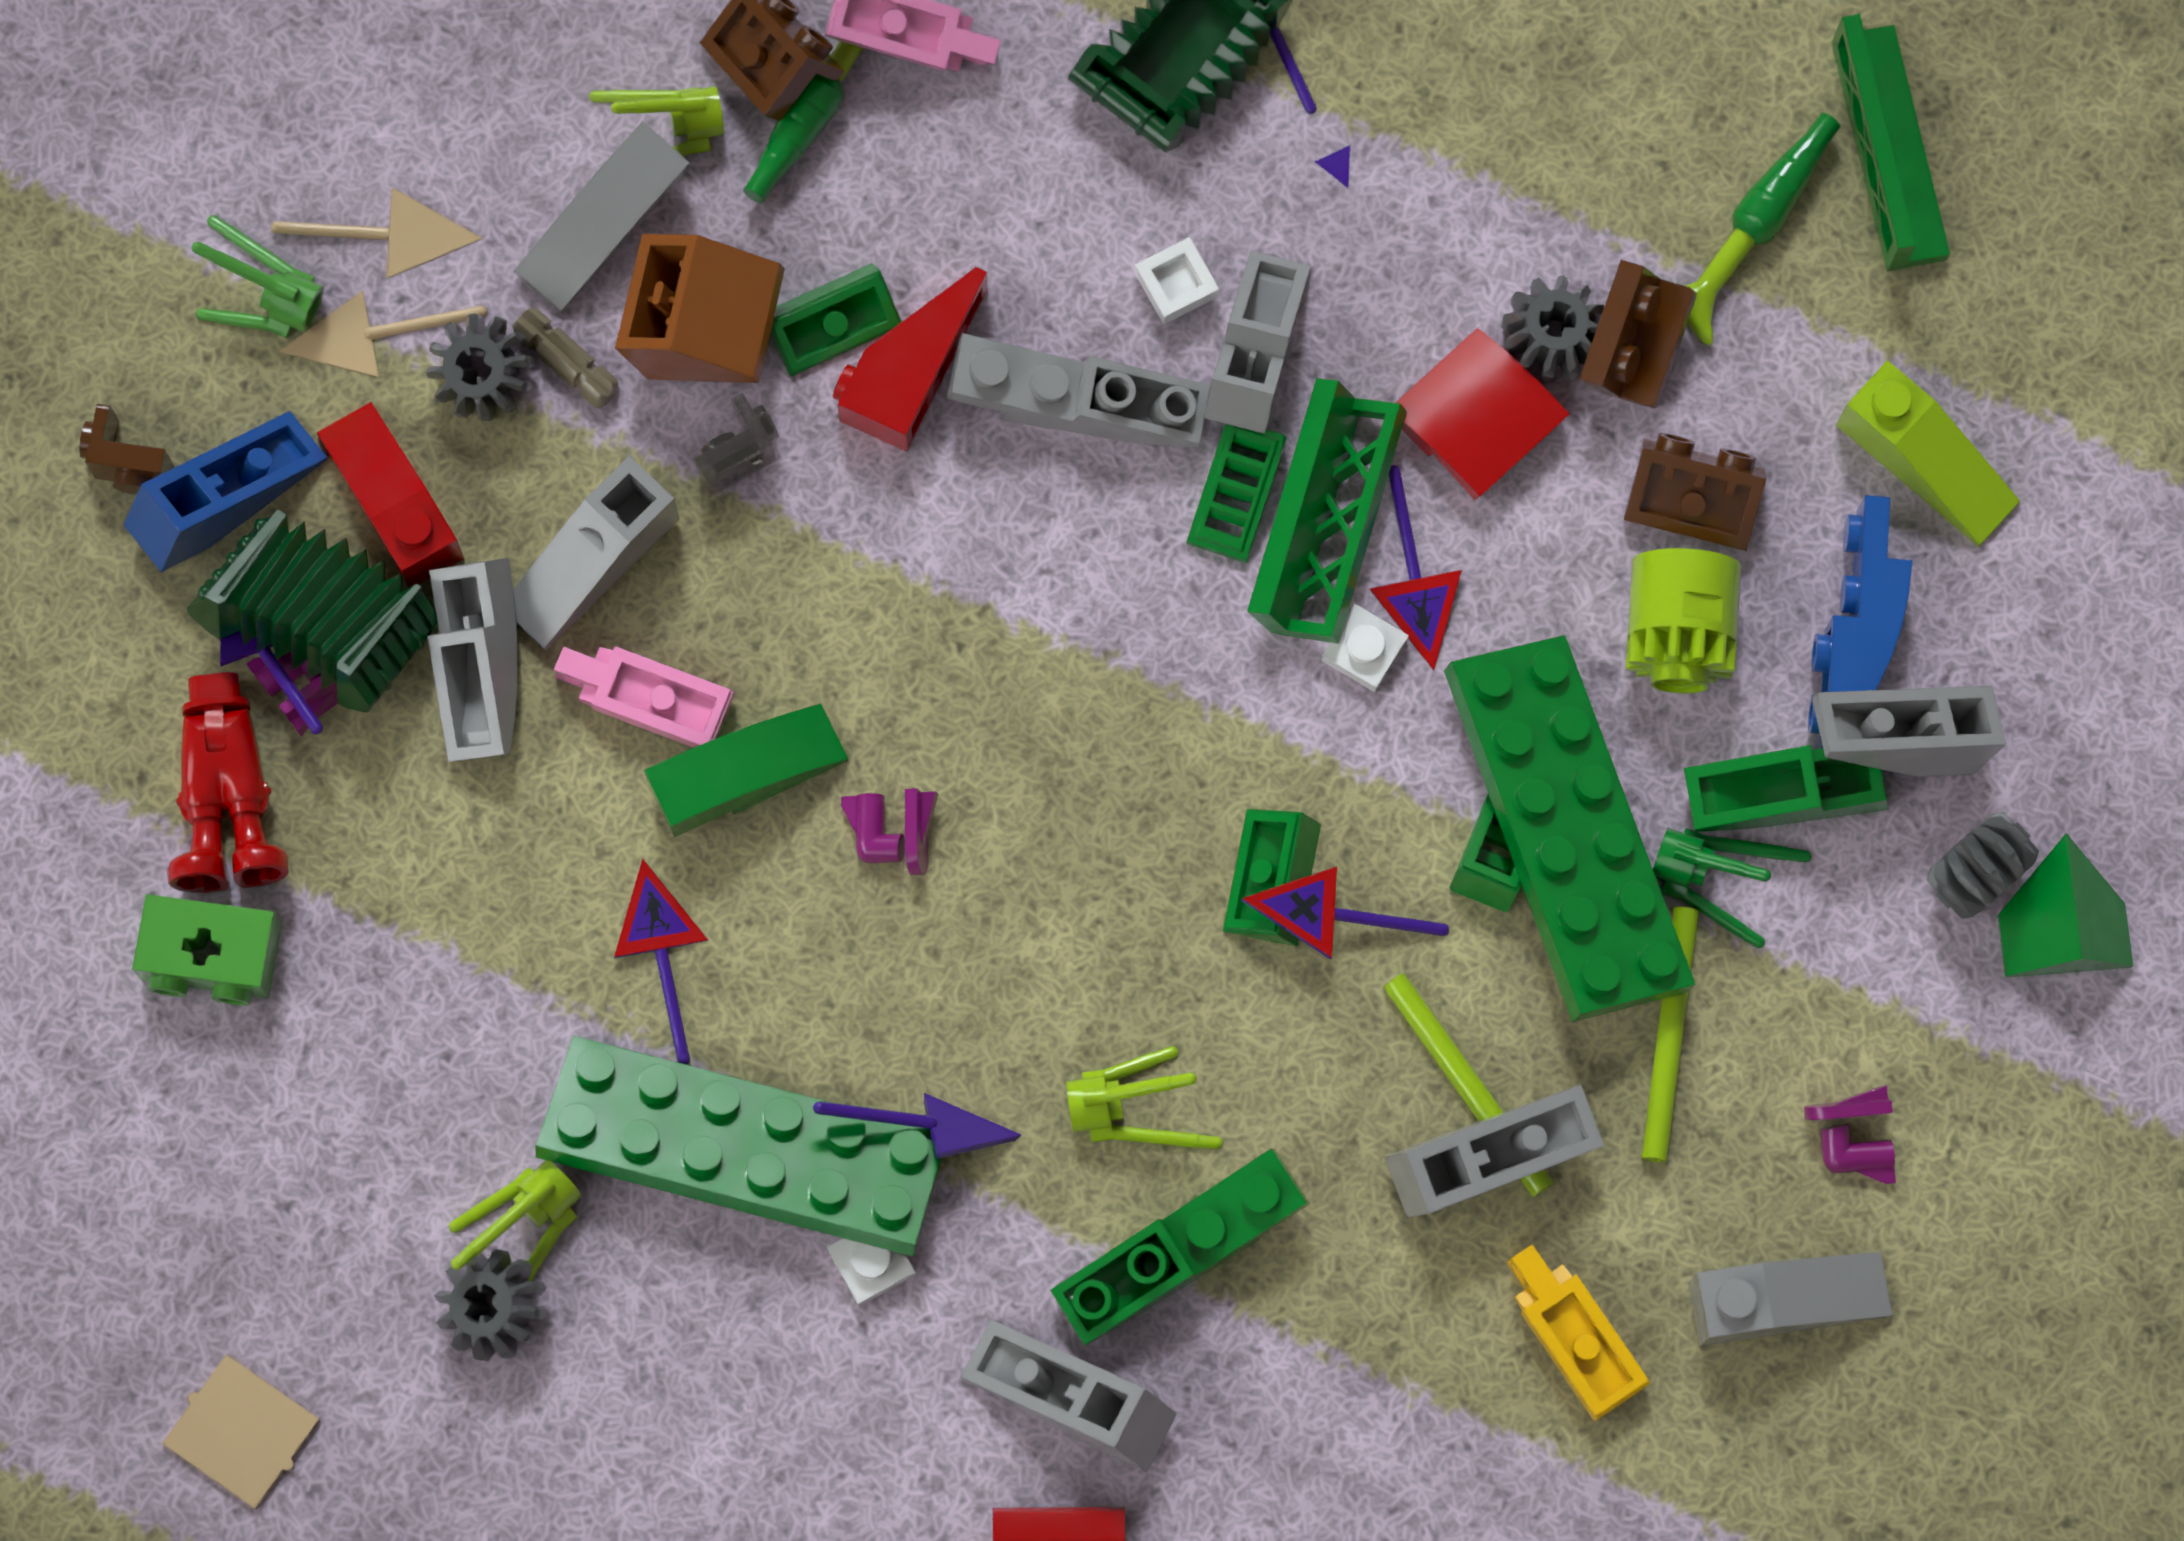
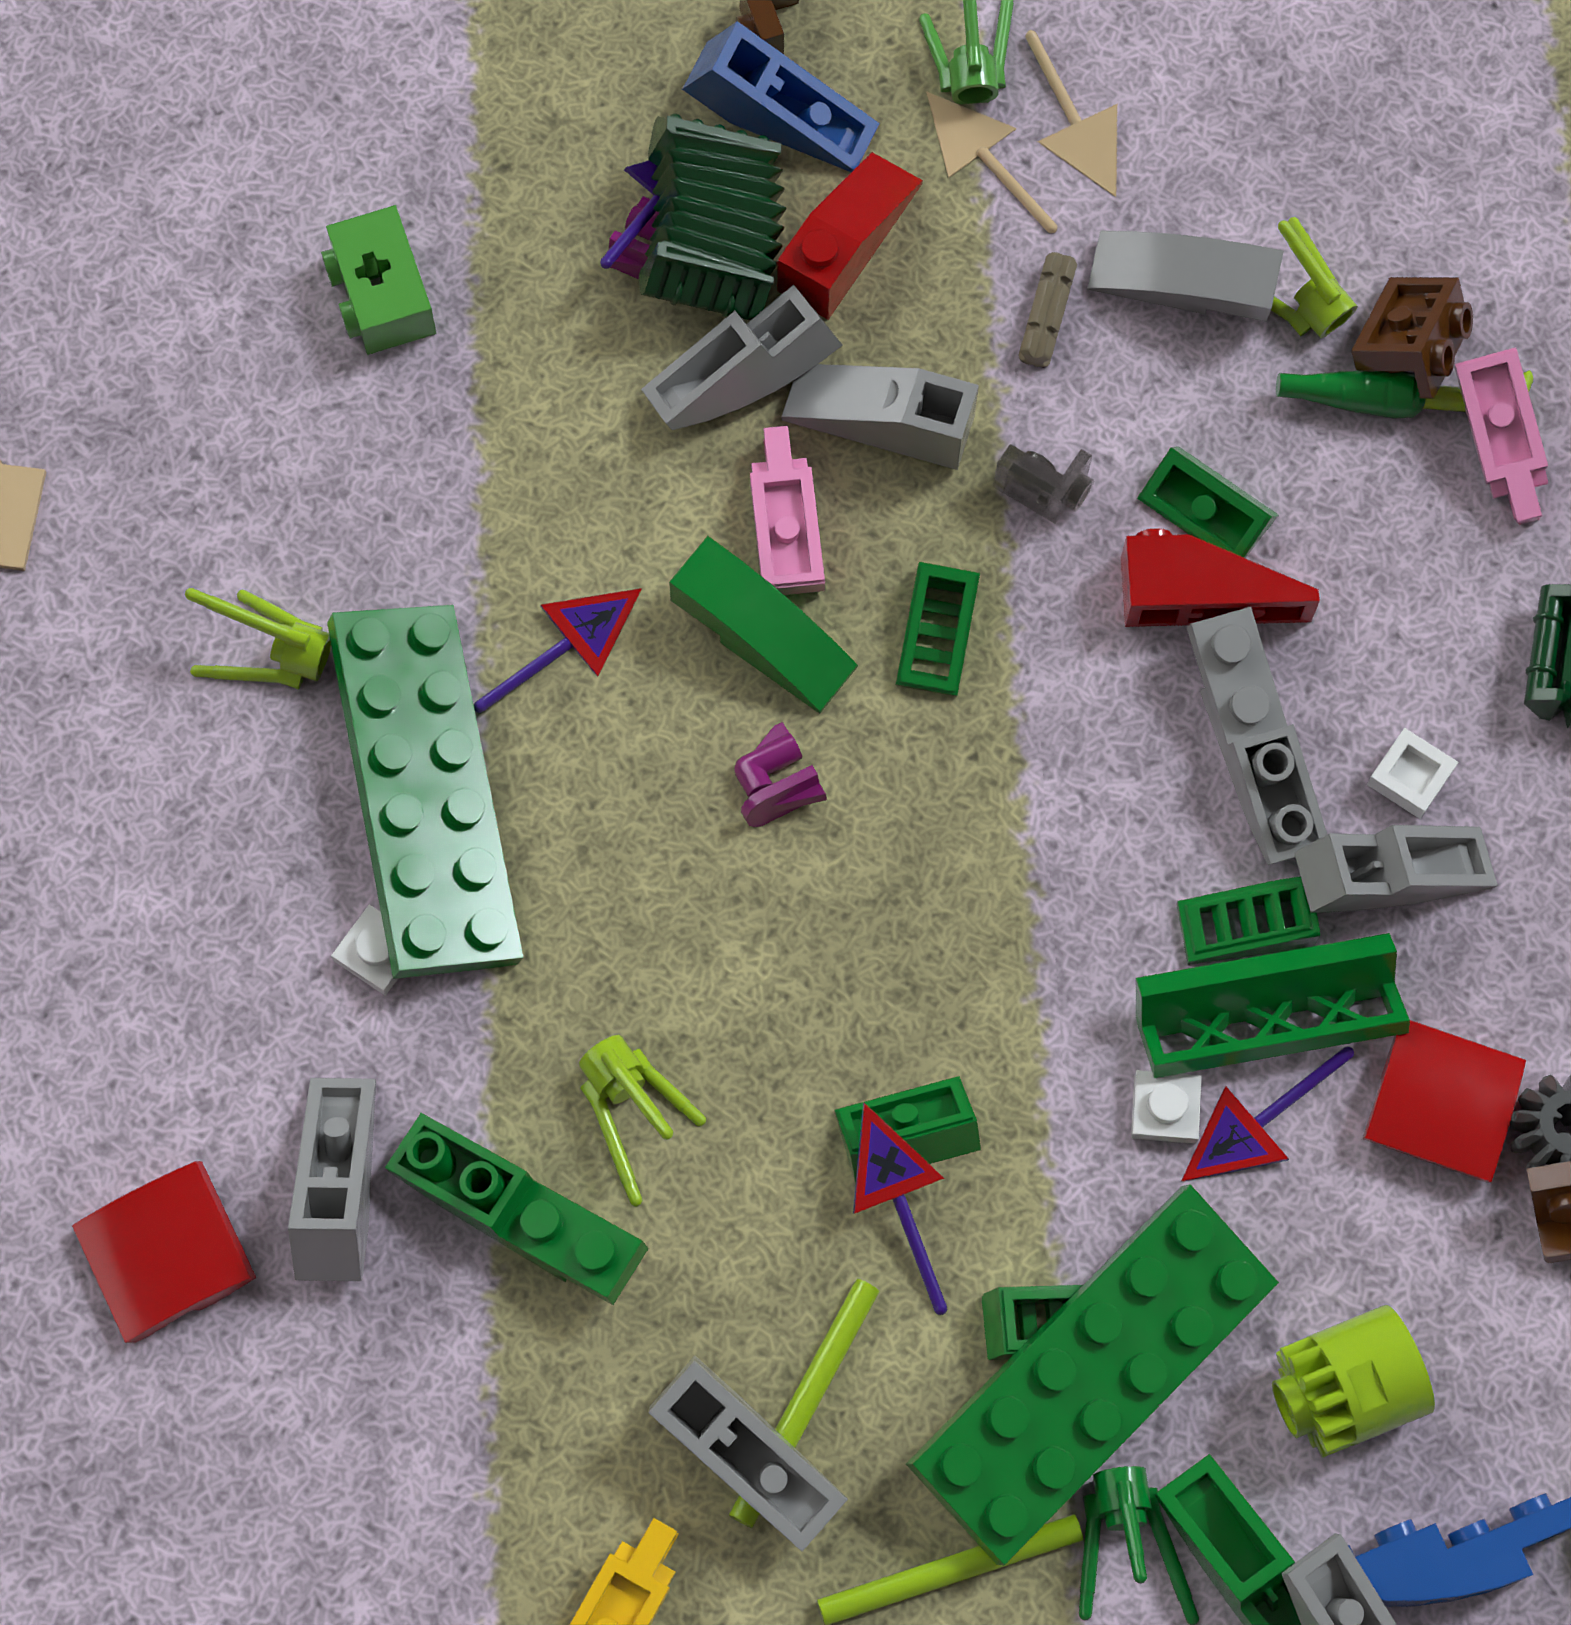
camera: 65 degrees right, 5 degrees down
red piece [167,672,289,893] -> none
dark grey gear [426,313,535,421] -> none
dark grey gear [434,1249,549,1361] -> none
dark orange slope [615,234,785,383] -> none
dark purple piece [813,1093,1021,1158] -> none
reddish brown bracket [1624,433,1766,551] -> none
none -> green slope [895,562,980,697]

